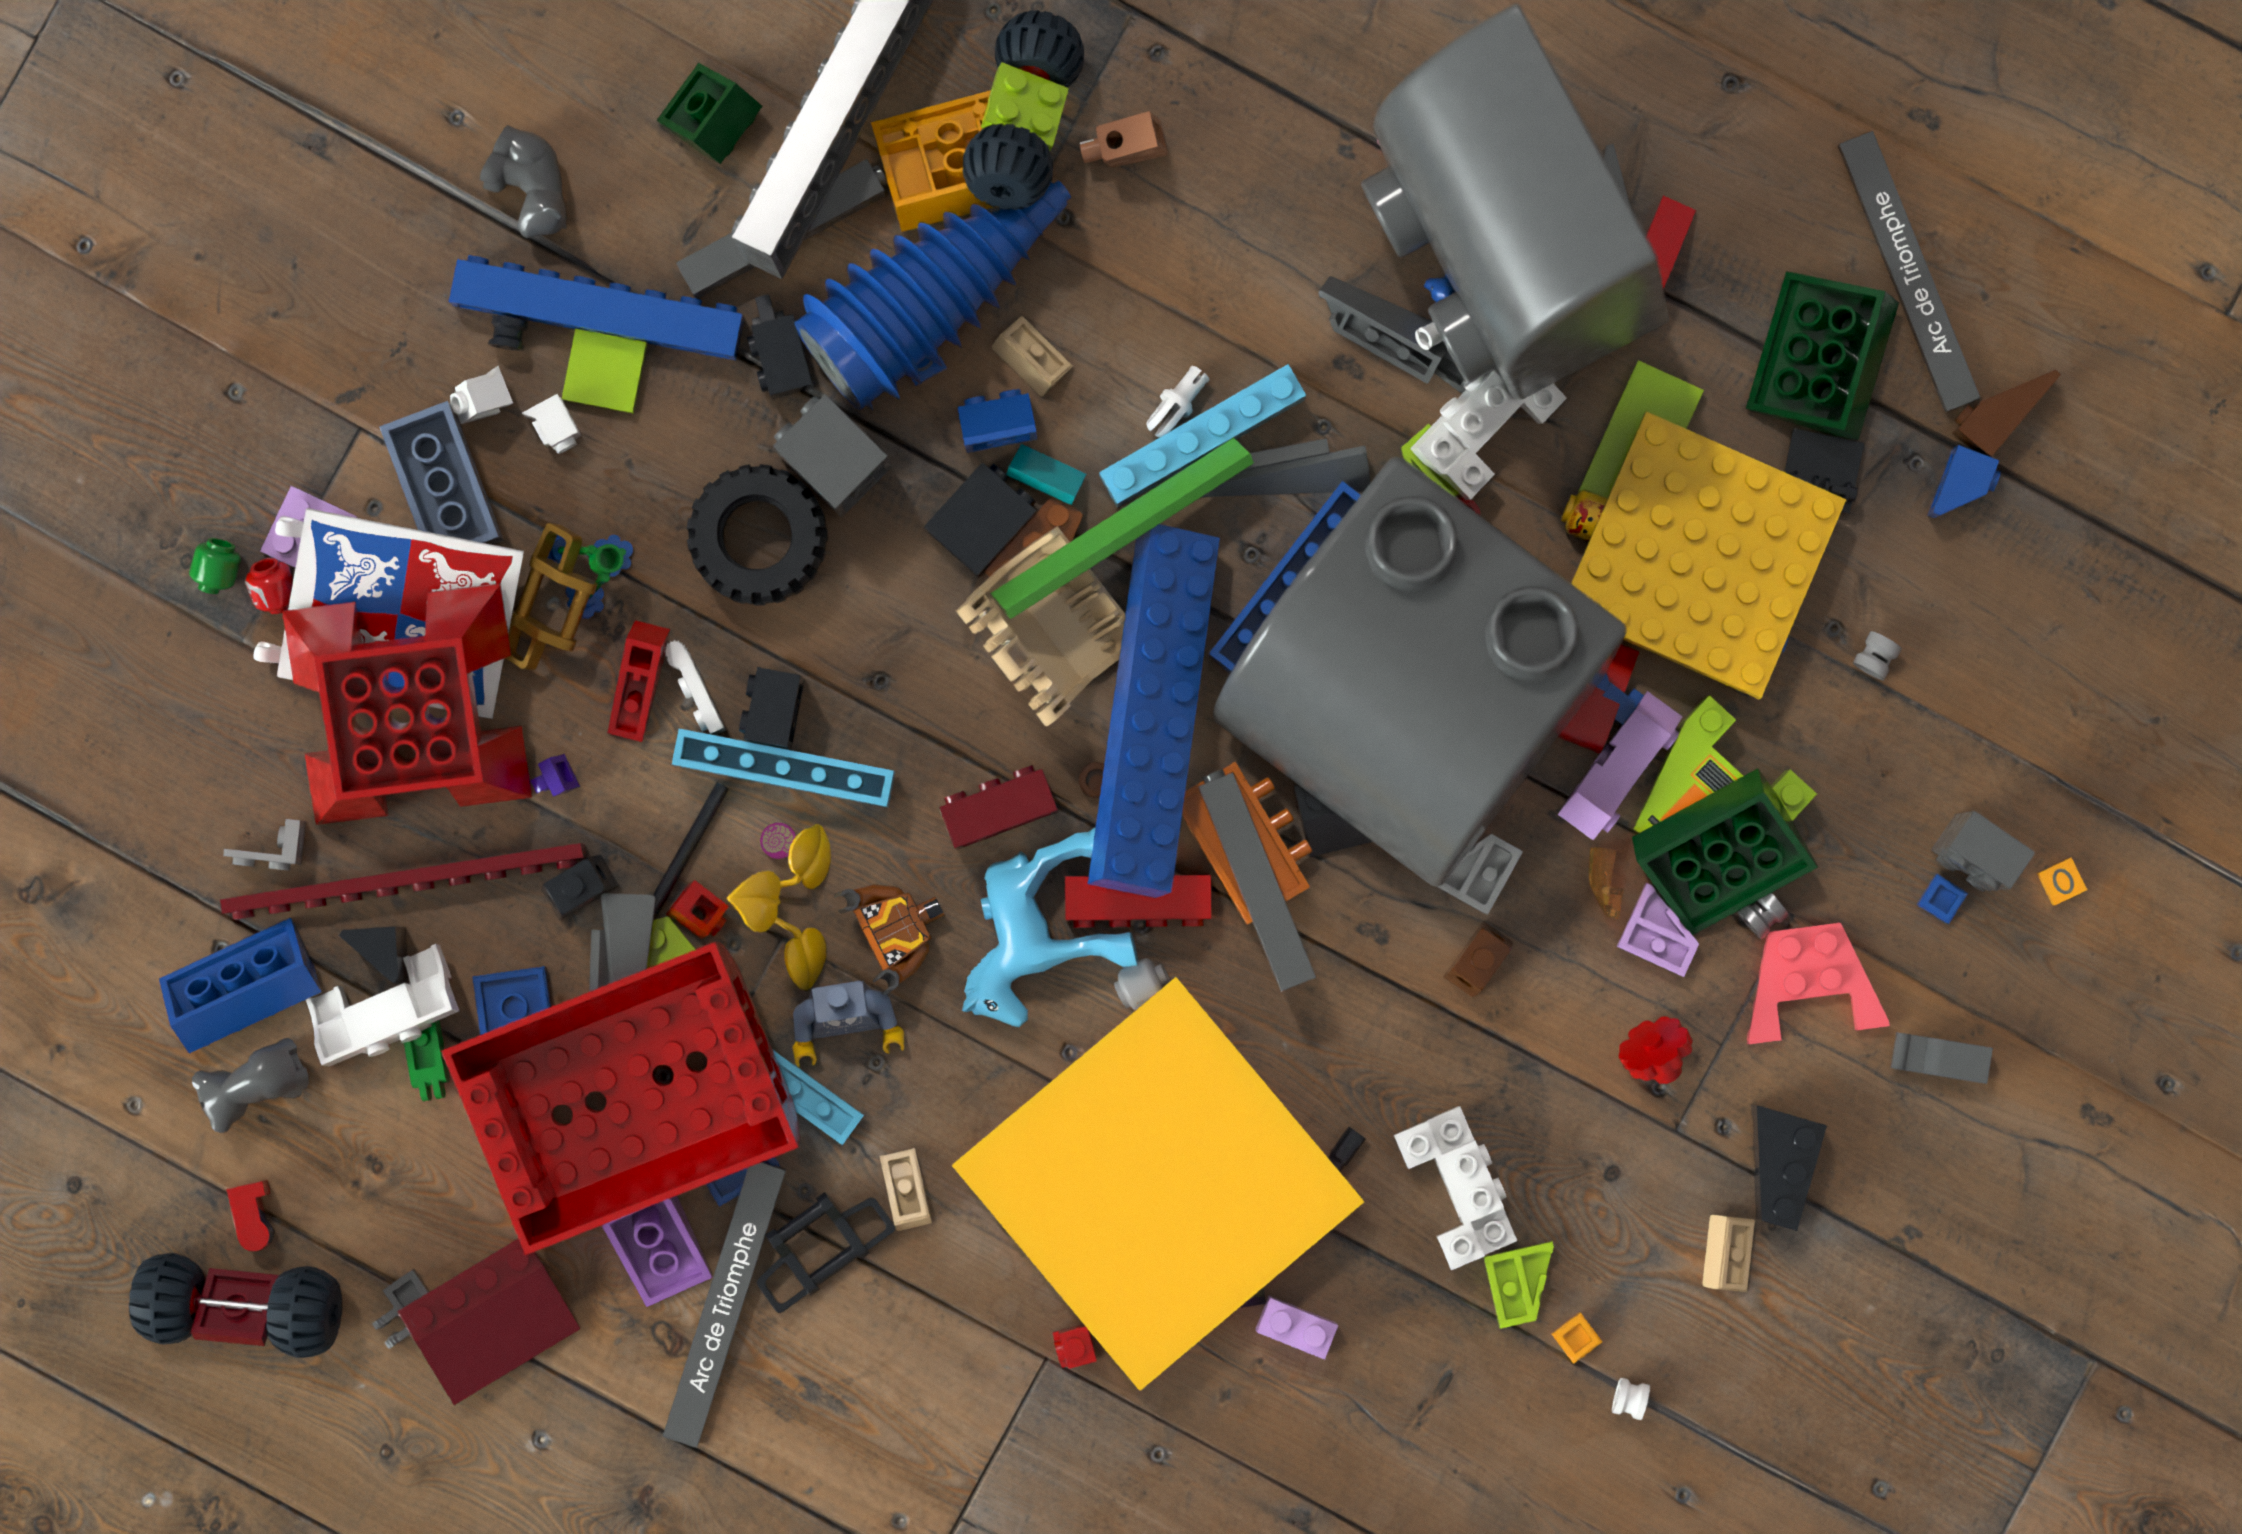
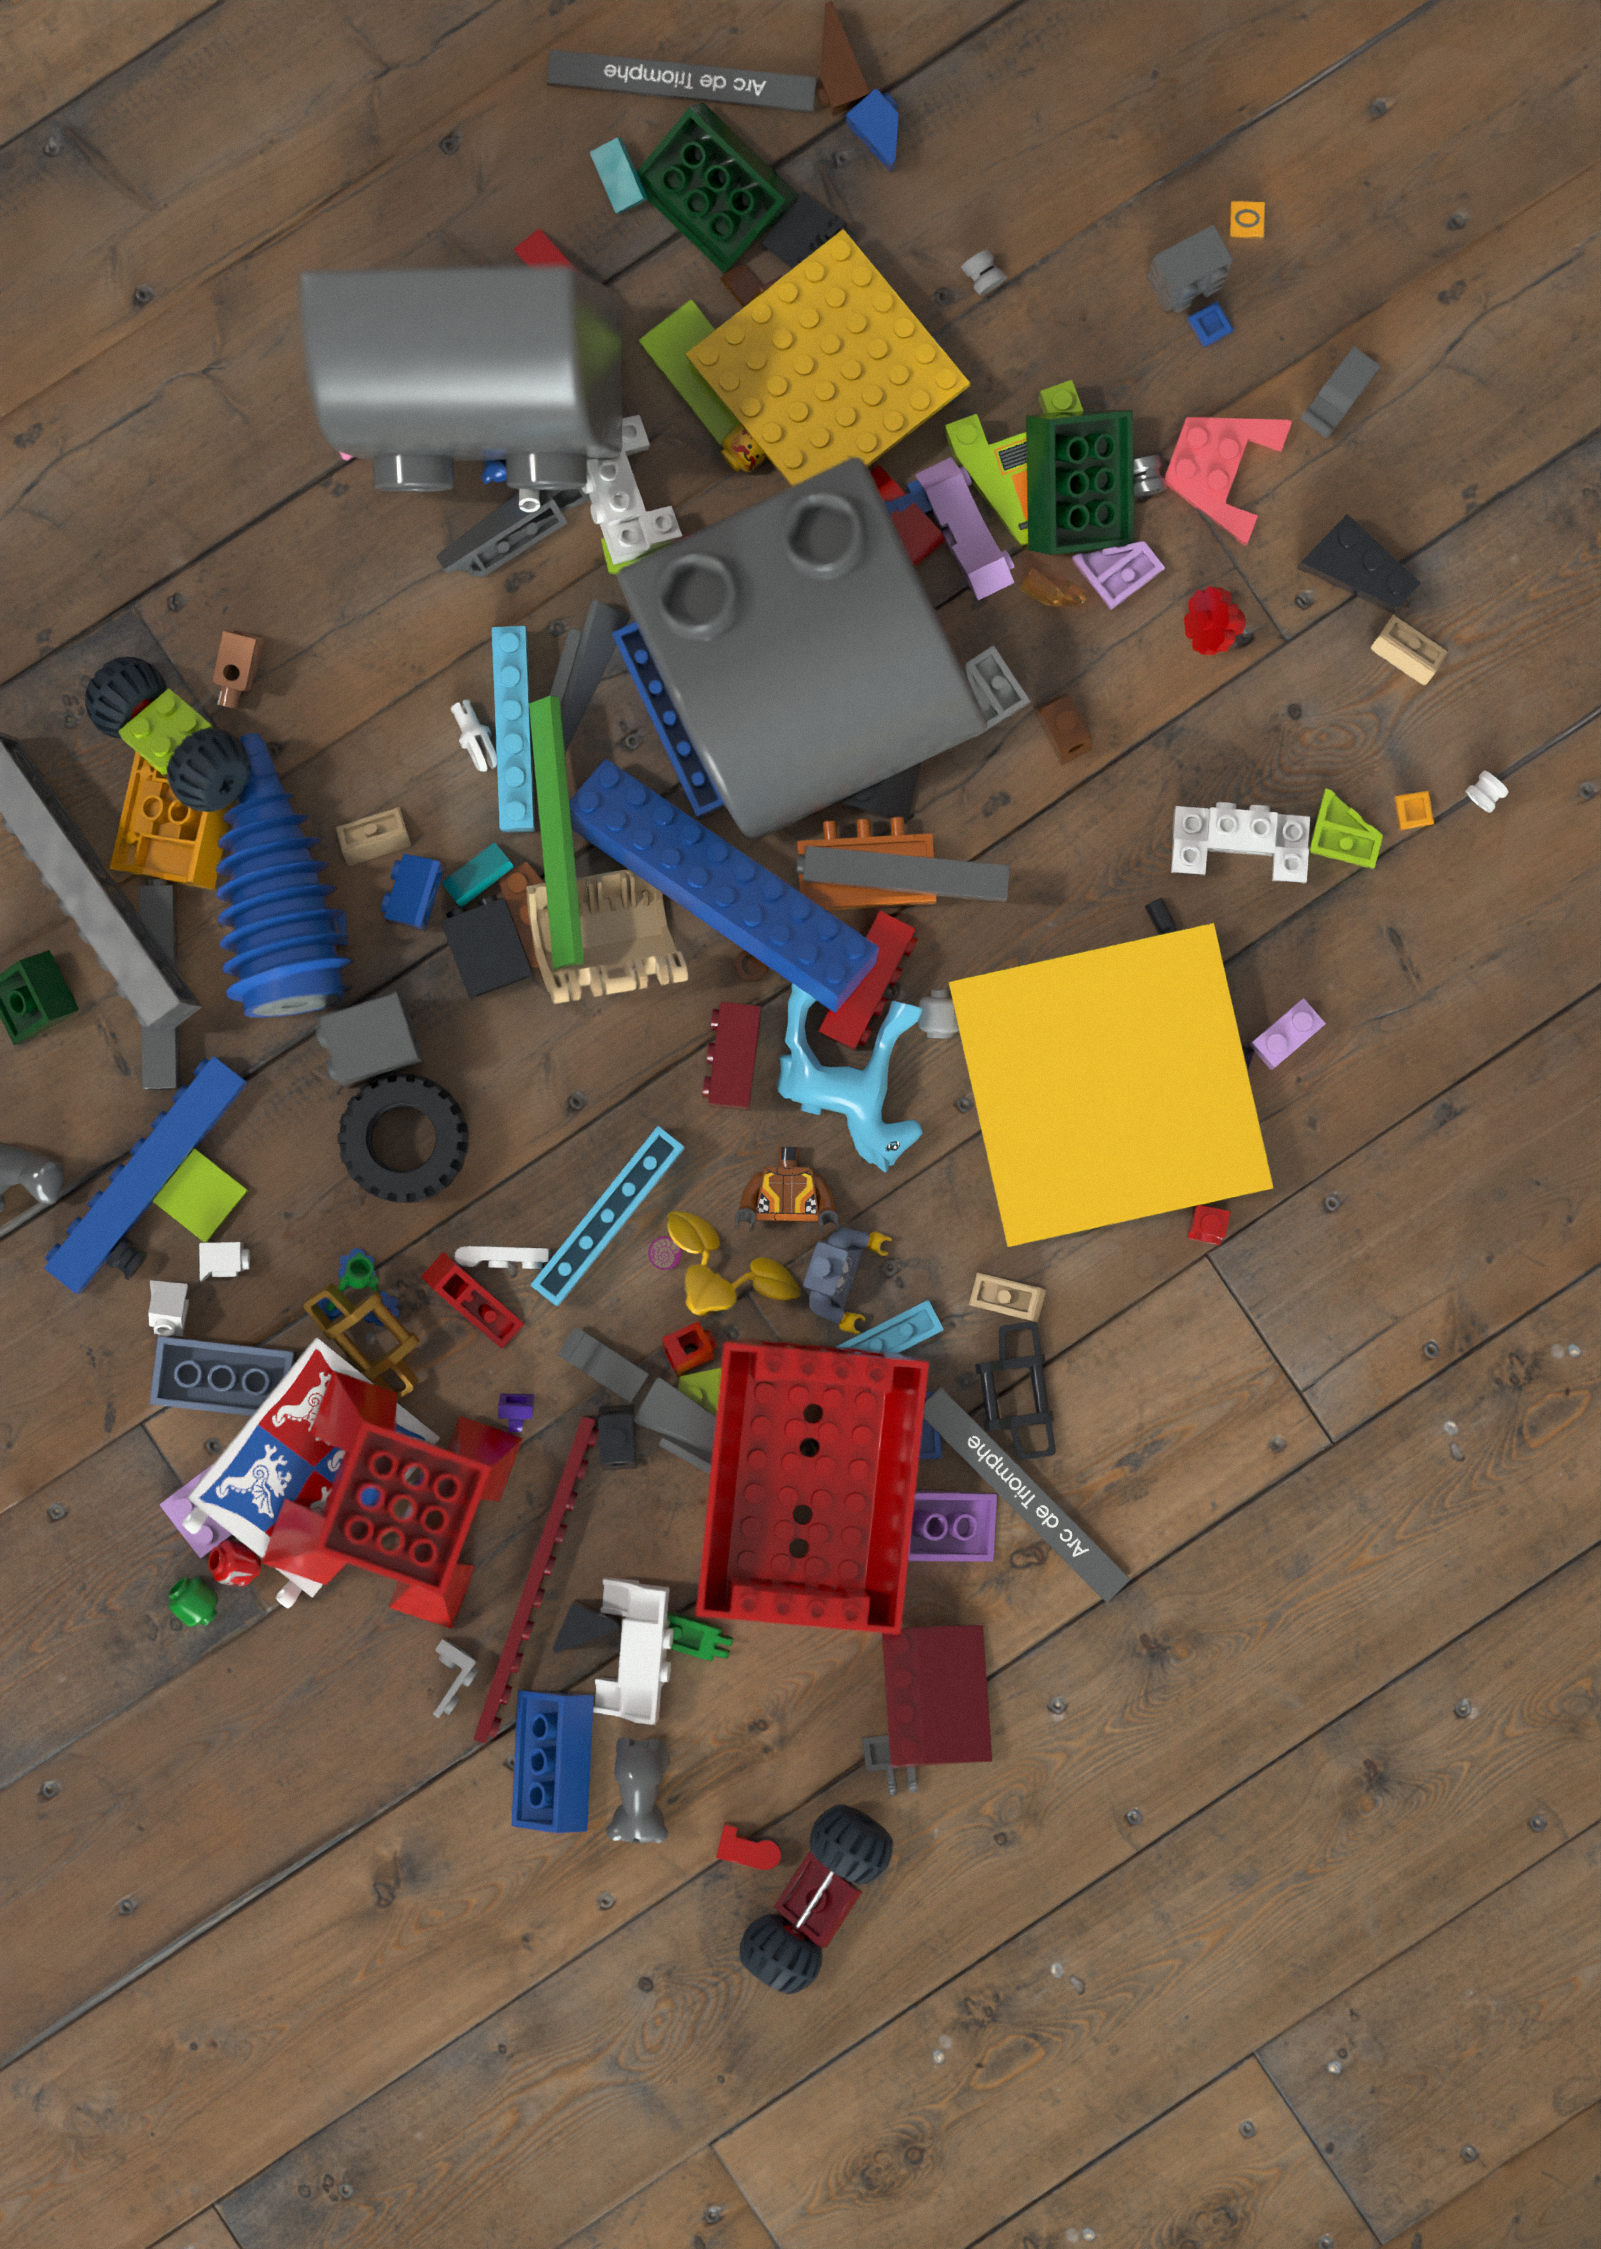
camera: 60 degrees left, 0 degrees up
blue tile [472,966,551,1035] -> none
black bar [653,782,729,915] -> none
black brick [739,667,805,750] -> none
black hinge [747,294,814,400] -> none
none -> dark grey piece [557,1327,650,1403]
none -> teal tile [590,137,648,214]
none -> reddish brown bracket [720,264,782,308]

